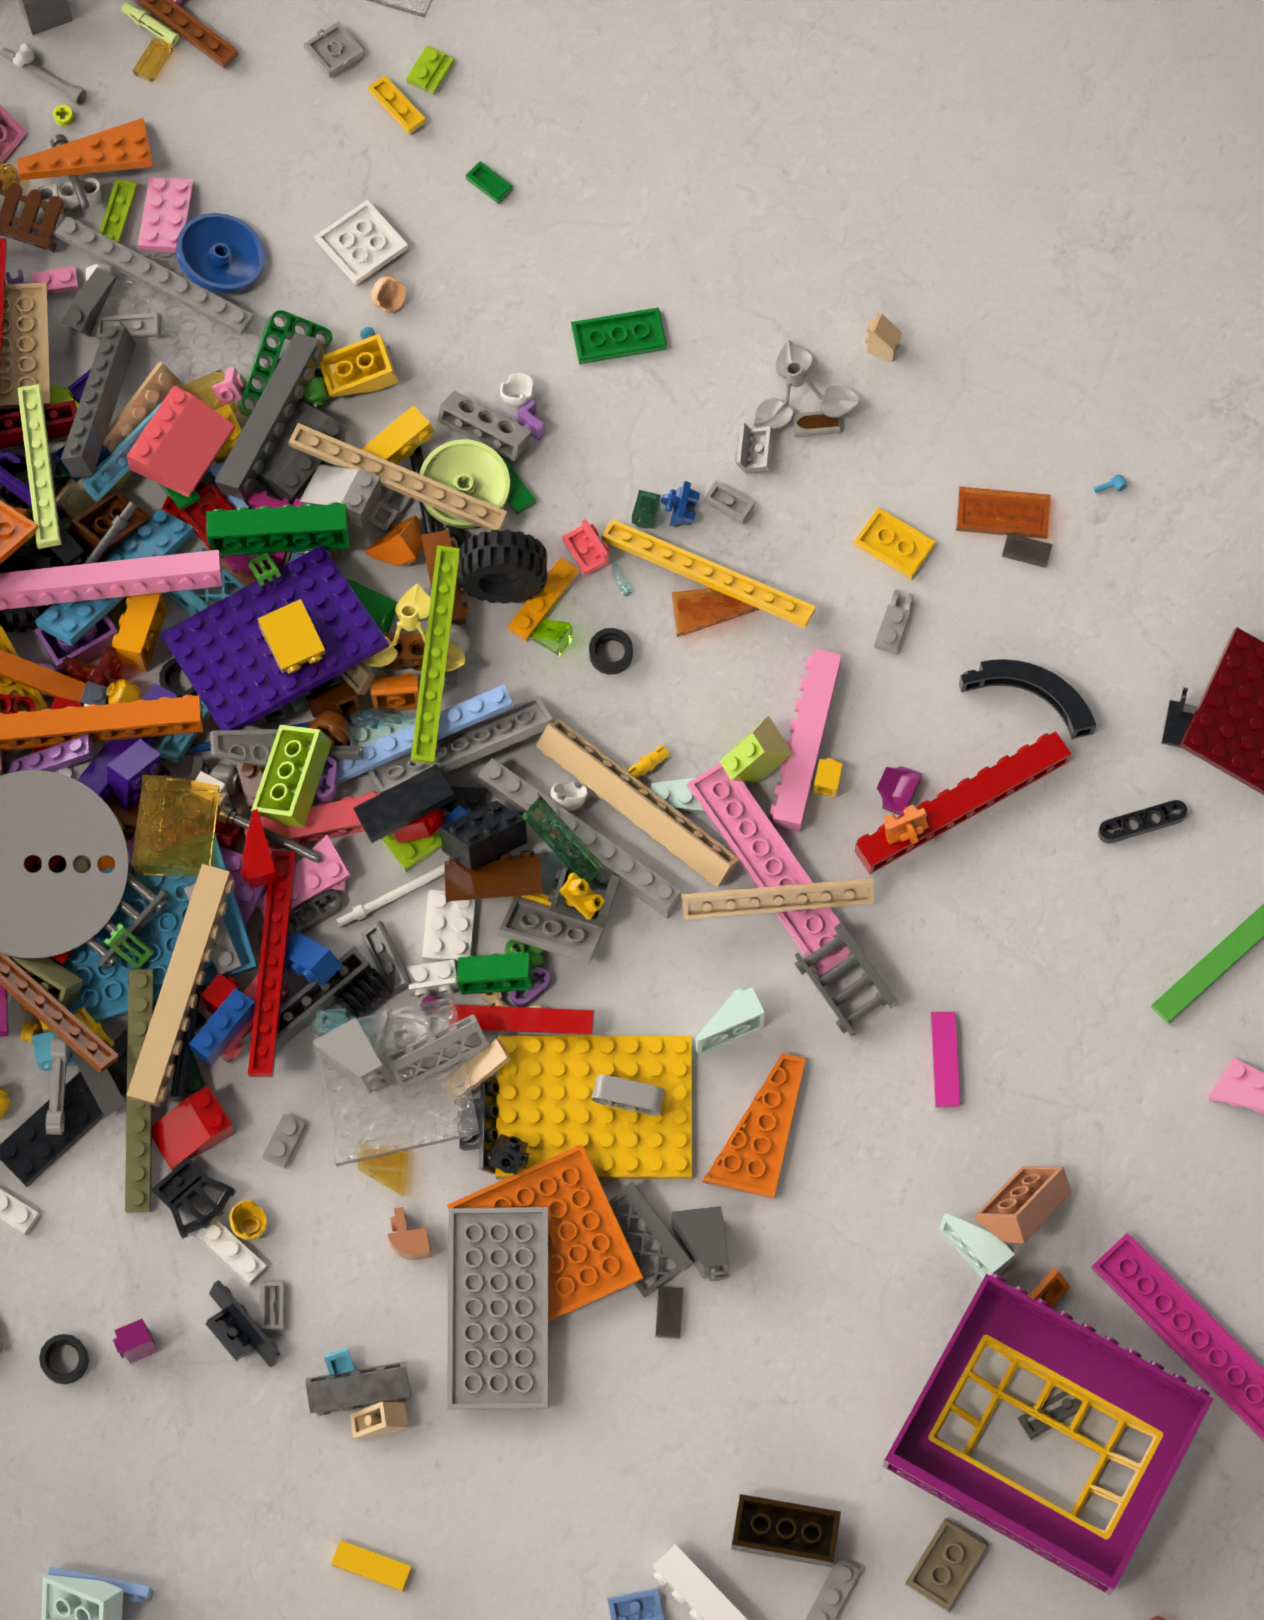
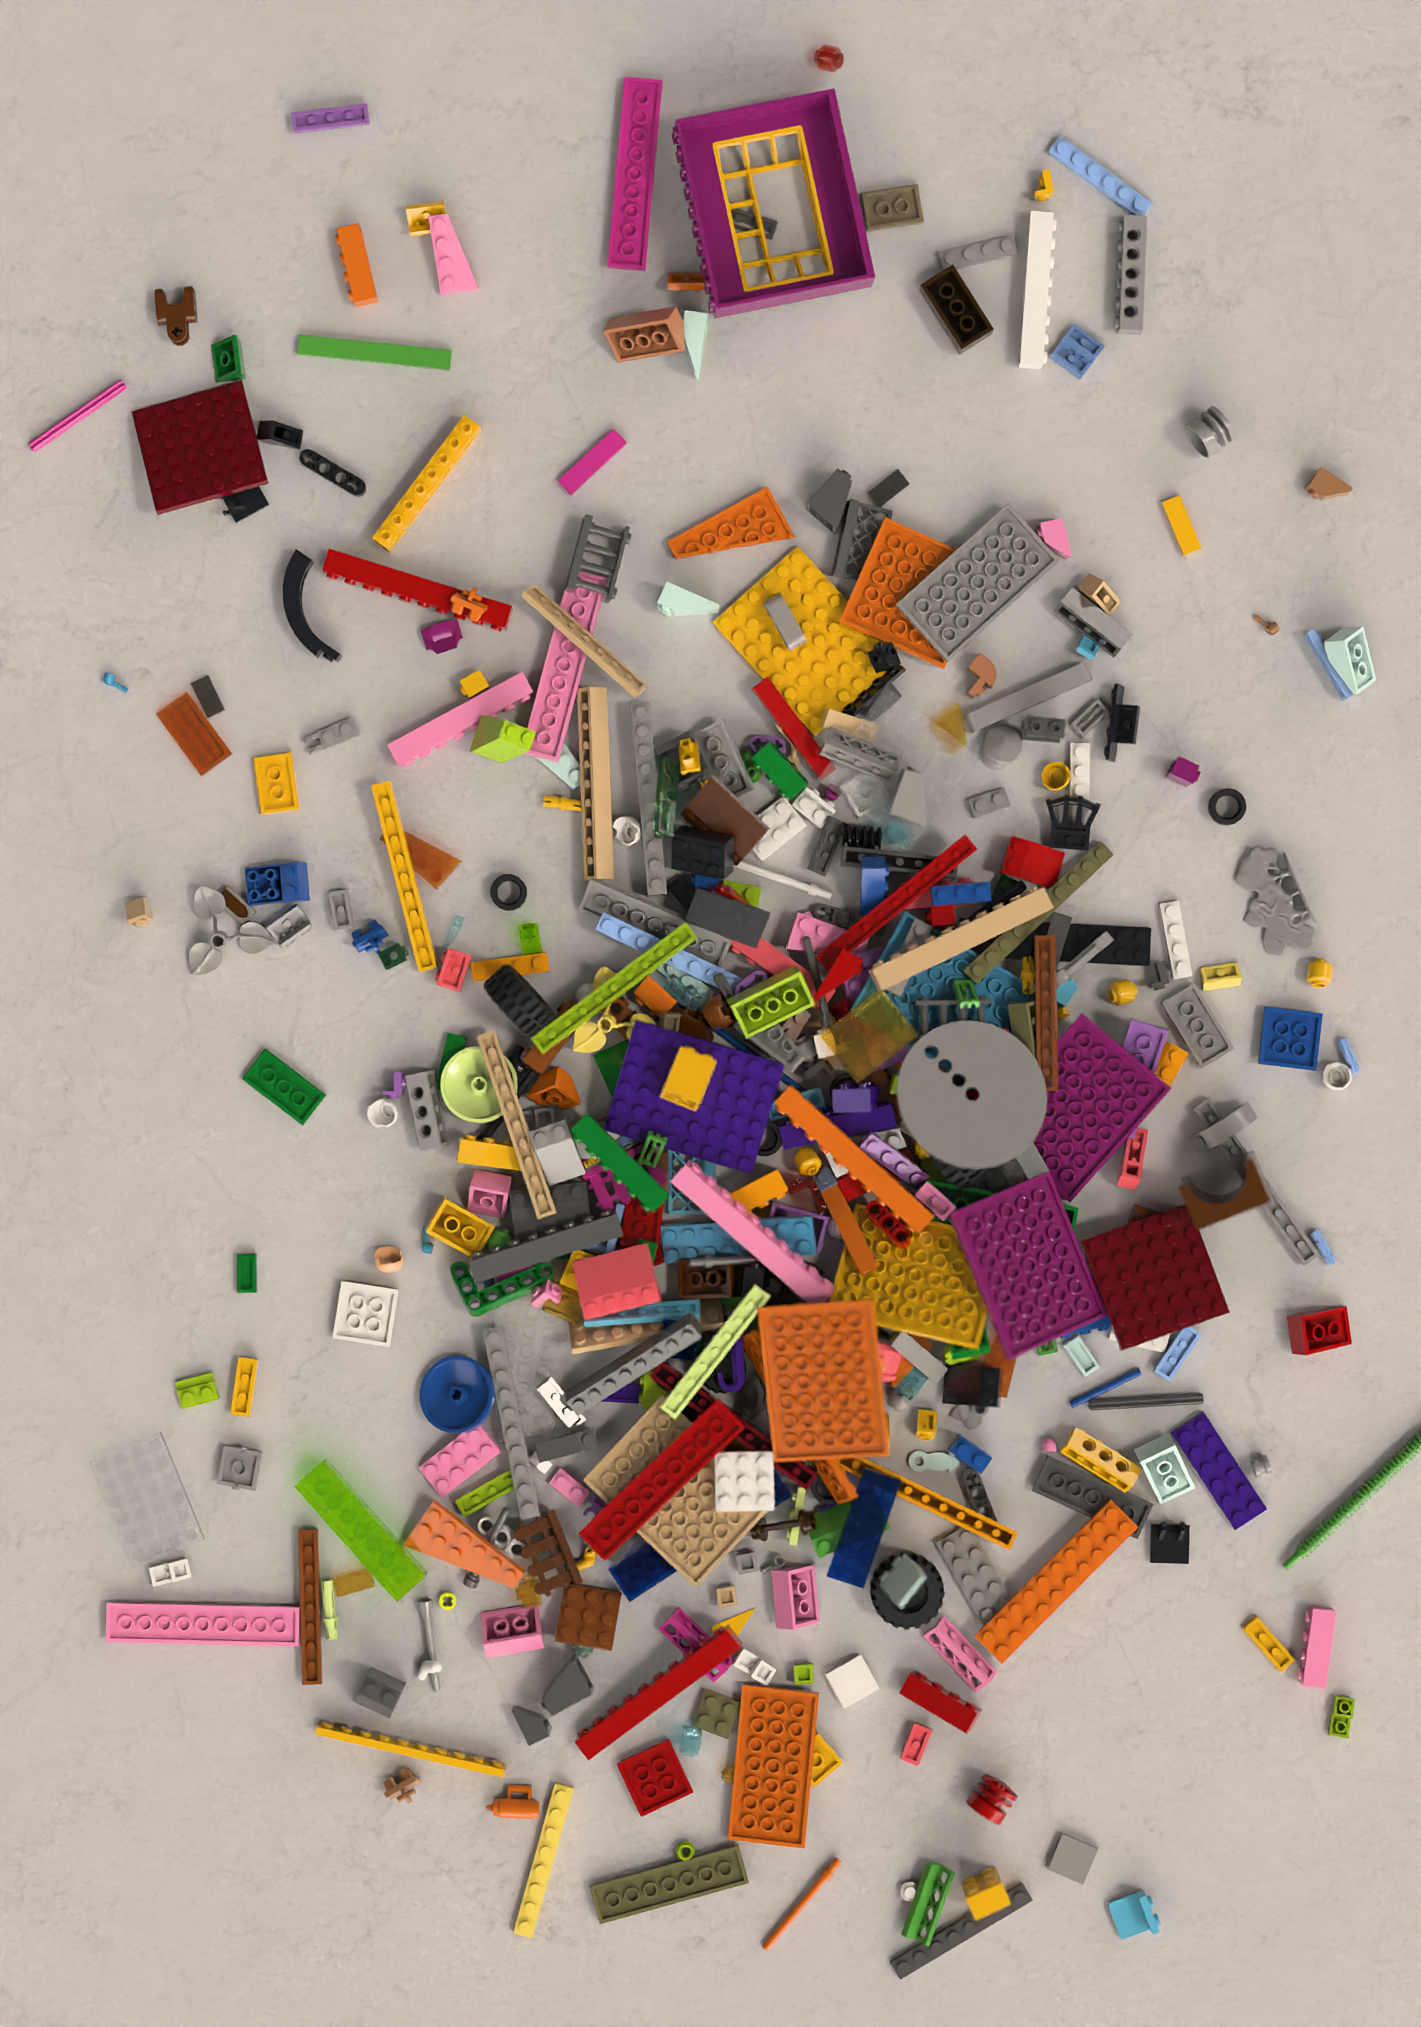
camera: 130 degrees left, 20 degrees up
none -> blue slope [245,862,310,906]
none -> black slope [257,420,303,449]
none -> clear neon green brick [294,1458,428,1602]
none -> yellow brick [372,415,481,553]
none -> bright pink slope [467,1169,512,1219]
none -> light grey beam [964,662,1093,733]
none -> light grey piece [982,725,1022,770]
none -> dark grey panel [1021,716,1066,743]
none -> bright pink slope [1036,518,1072,559]
none -> medium nougat hand [1254,615,1280,635]

